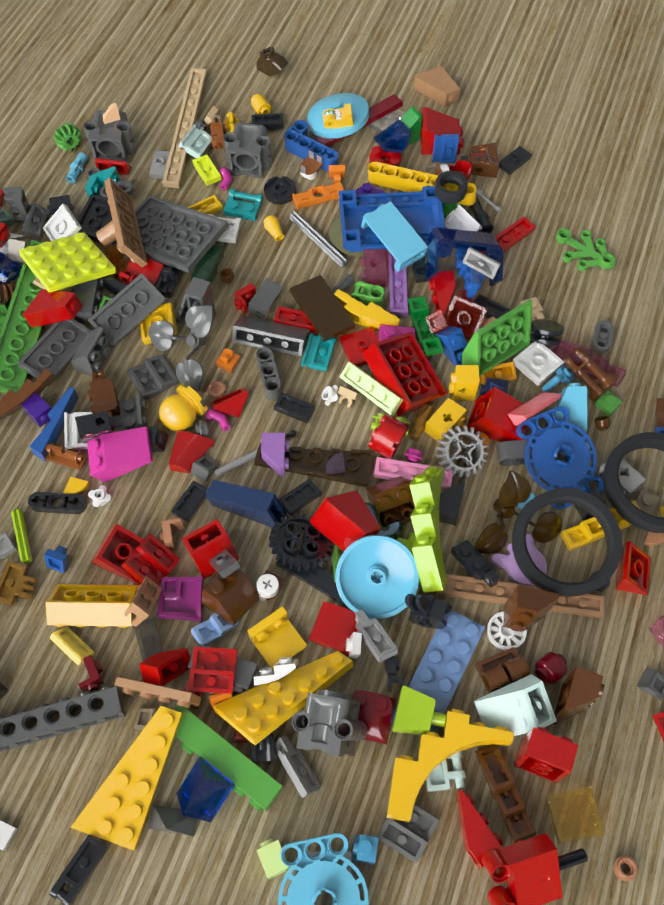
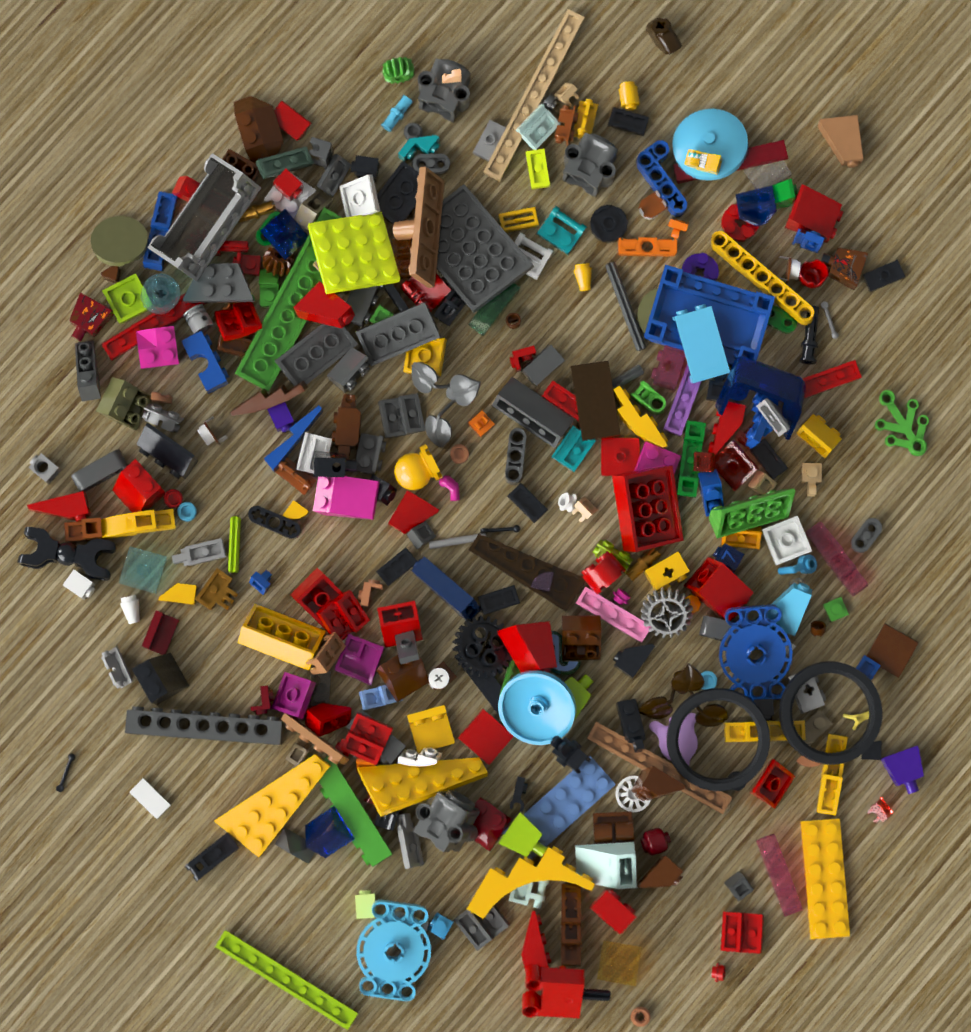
camera: 20 degrees right, 20 degrees up
light yellow plate [50,626,95,666] -> none
white plate [88,485,111,507] -> none
red slope [94,158,132,175] -> none
dark grey wedge [176,277,216,324] -> none
dark grey plate [195,420,208,436] -> none
red slope [209,388,248,418] -> none
dark pink arm [219,167,233,191] -> none
medium lavender slope [261,433,289,476] -> none
yellowish green tile [340,362,403,416] -> none
white plate [346,632,362,659] -> none
light grey hinge [355,610,398,662] -> none
lime arch [409,466,447,592] -> none
black tyre [435,171,468,204] -> none
white plate [444,205,482,244] -> none
yellow brick [449,365,480,401] -> none
coral slope [508,392,562,426] -> none
black head [530,319,564,345] -> none
reddish brown piece [564,347,620,402] -> none
none -> magenta plate [272,672,316,719]
none -> yellow slope [796,414,842,458]

